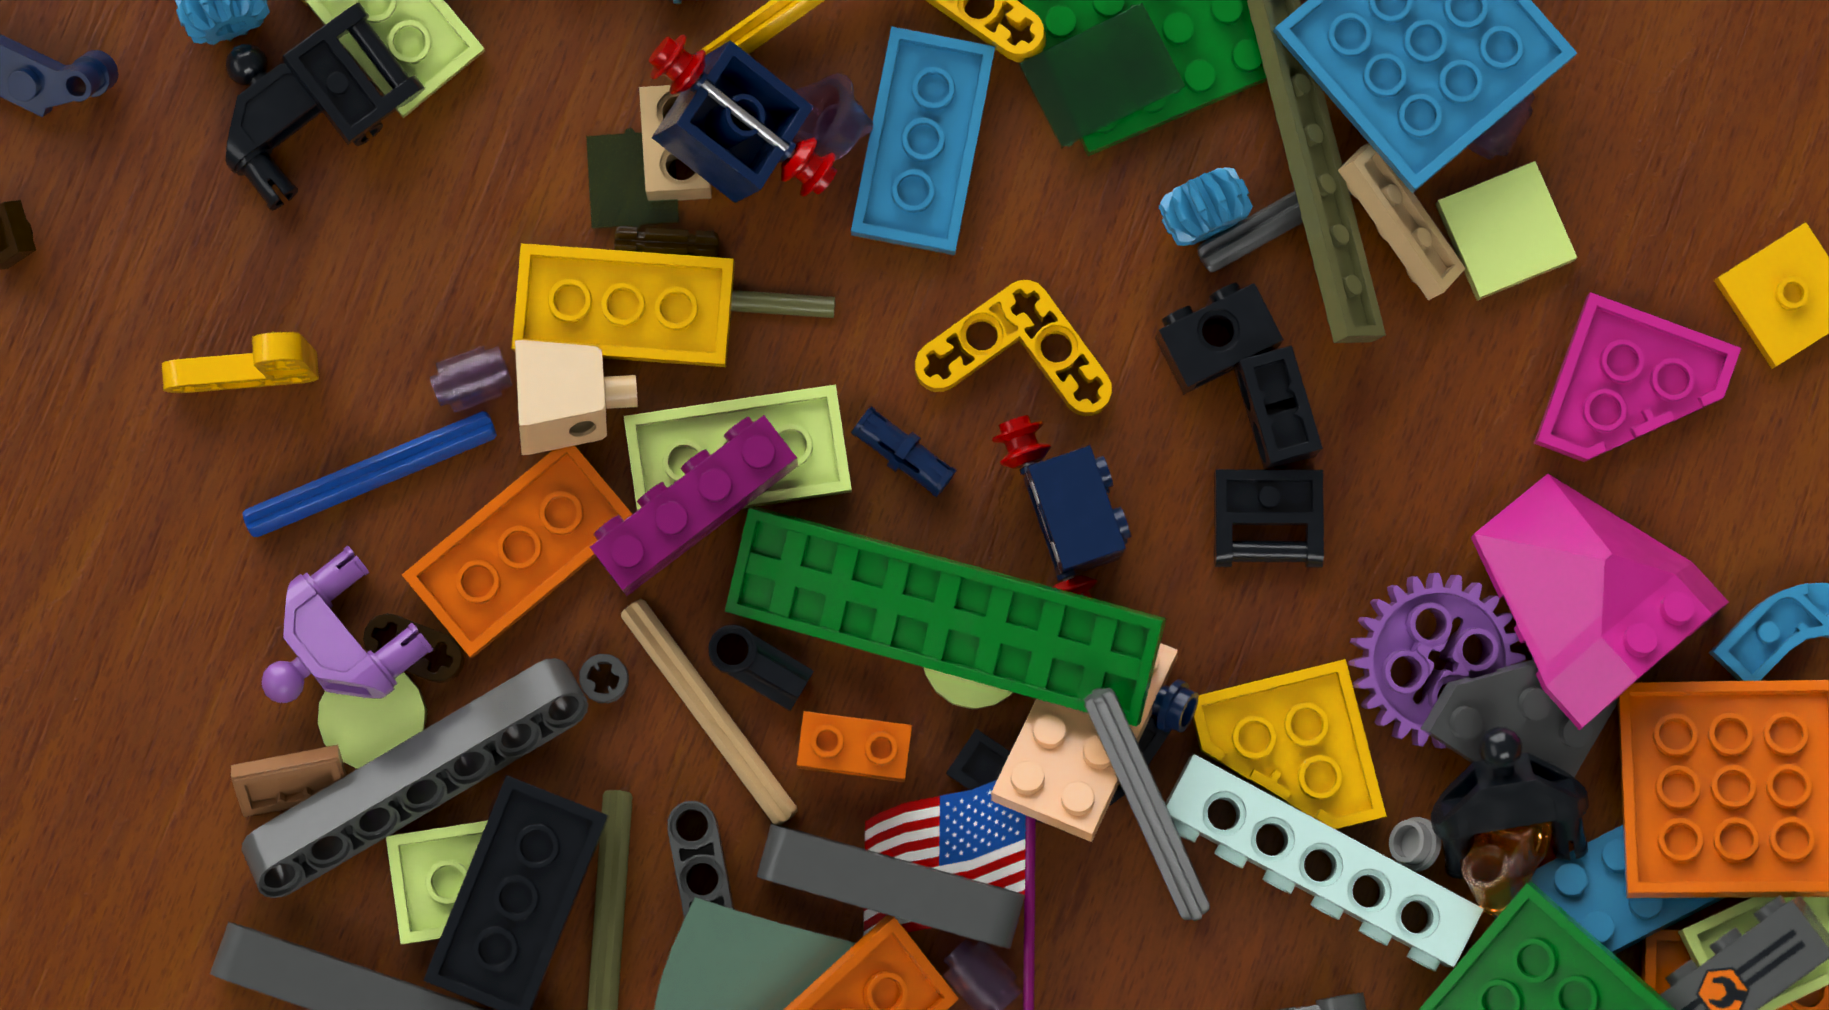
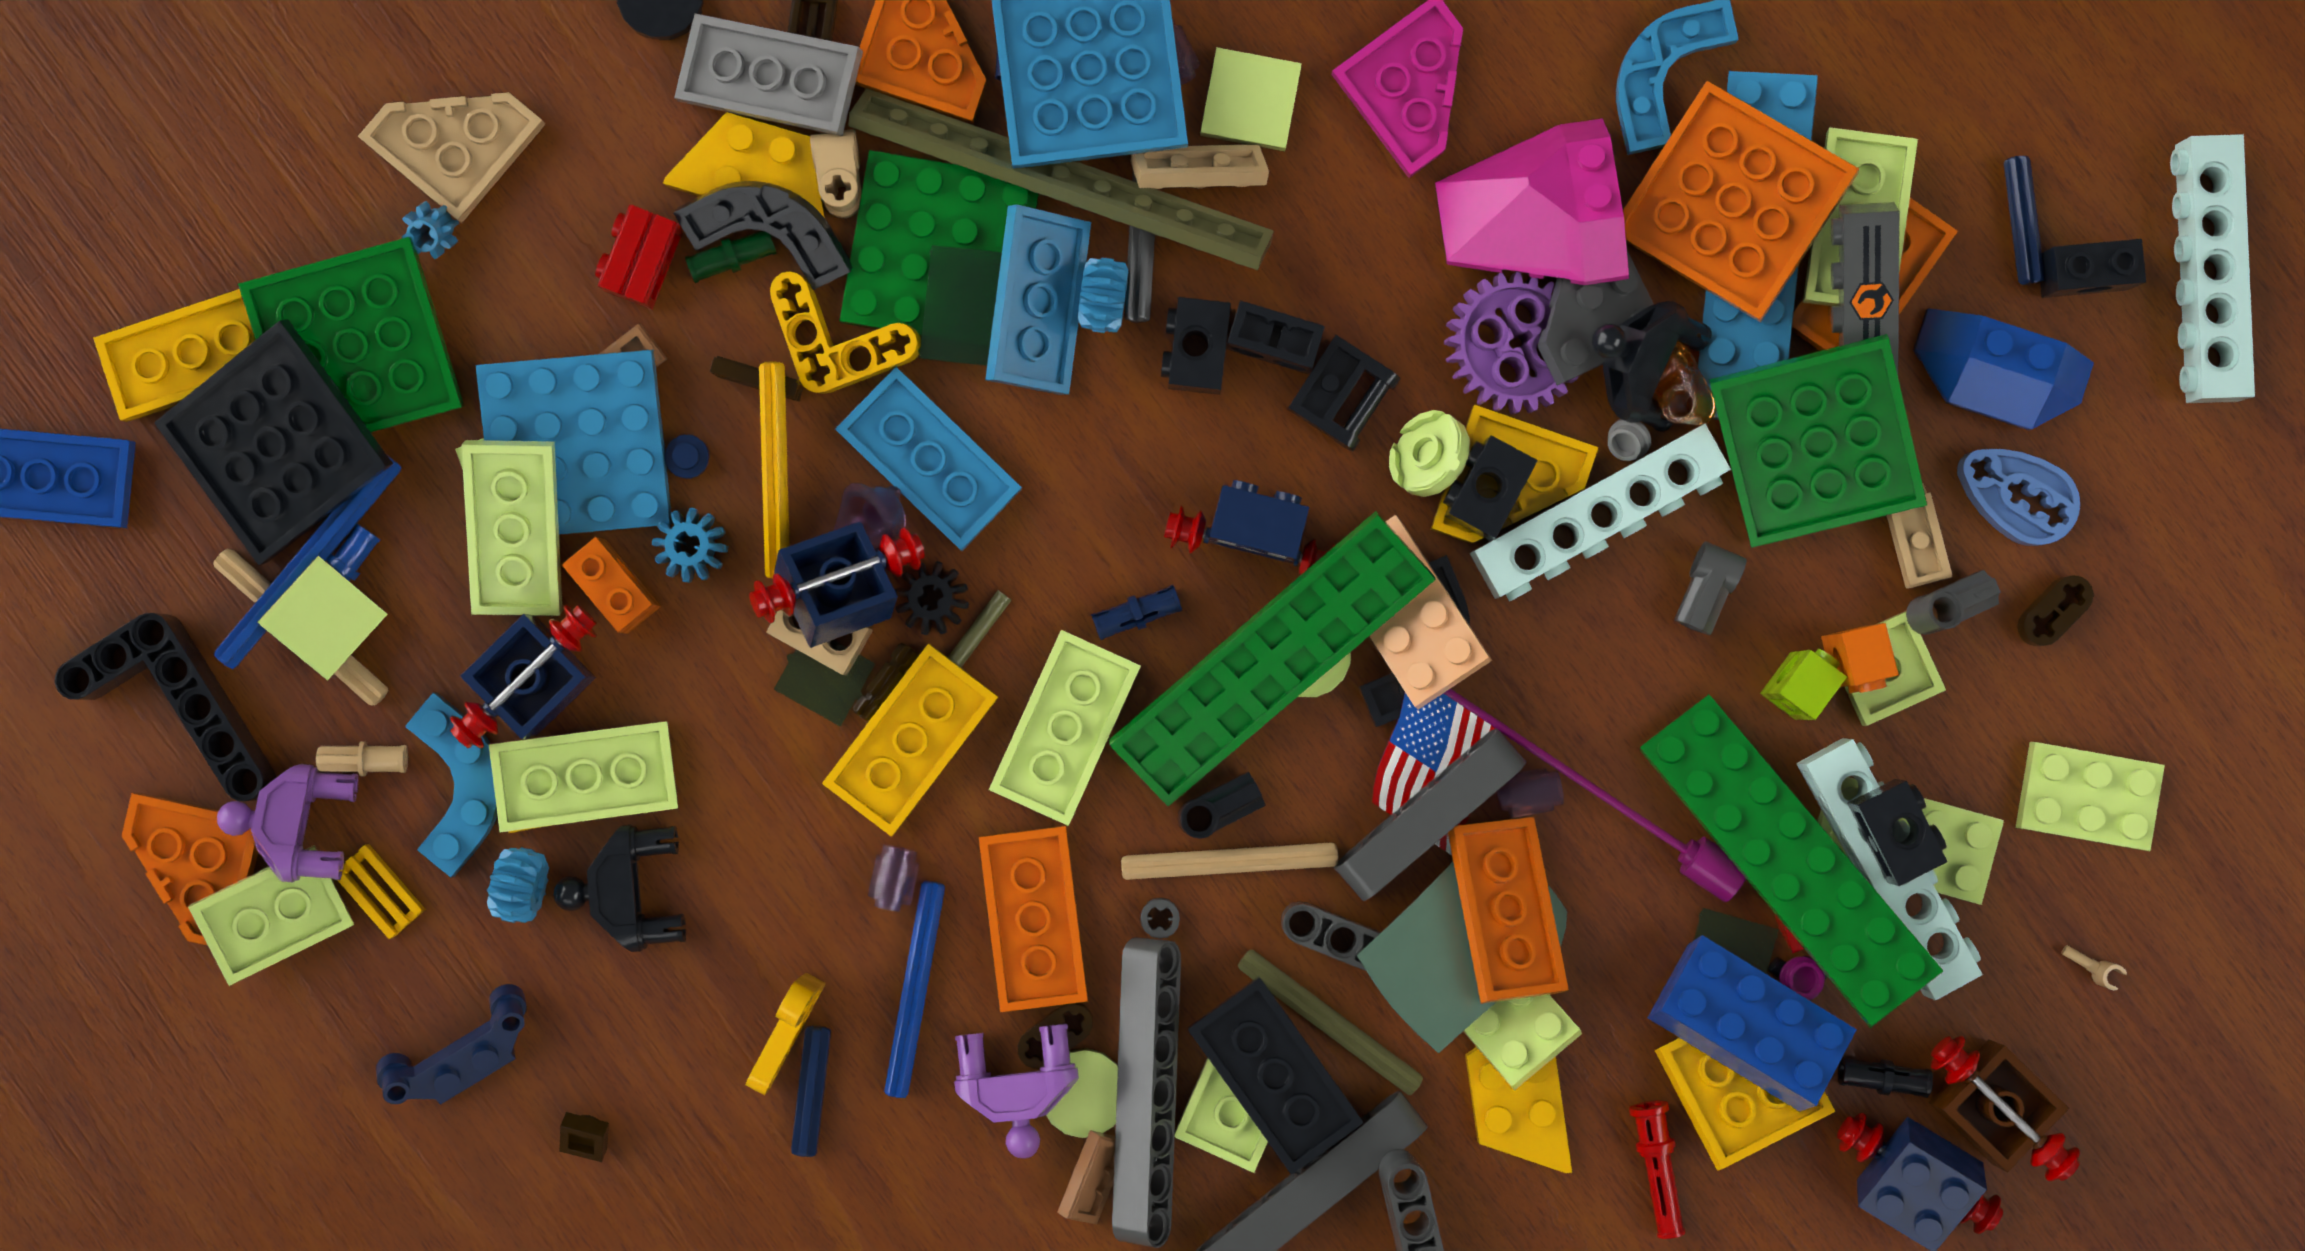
camera: 55 degrees left, 5 degrees up
black plate [282,3,425,145] -> none
tan torso [515,340,638,455] -> none
magenta brick [590,415,798,596] -> none
orange brick [797,711,912,782] -> none
yellow beam [915,280,1112,416] -> none
axle [1084,687,1210,921] -> none
dark blue plate [1152,679,1199,733] -> none
none -> dark blue axle [791,1025,831,1157]
none -> black gear [895,561,969,635]
none -> dark azure plate [985,204,1091,395]
none -> yellowish green tile [1389,410,1470,497]
none -> black brick [1443,435,1538,541]

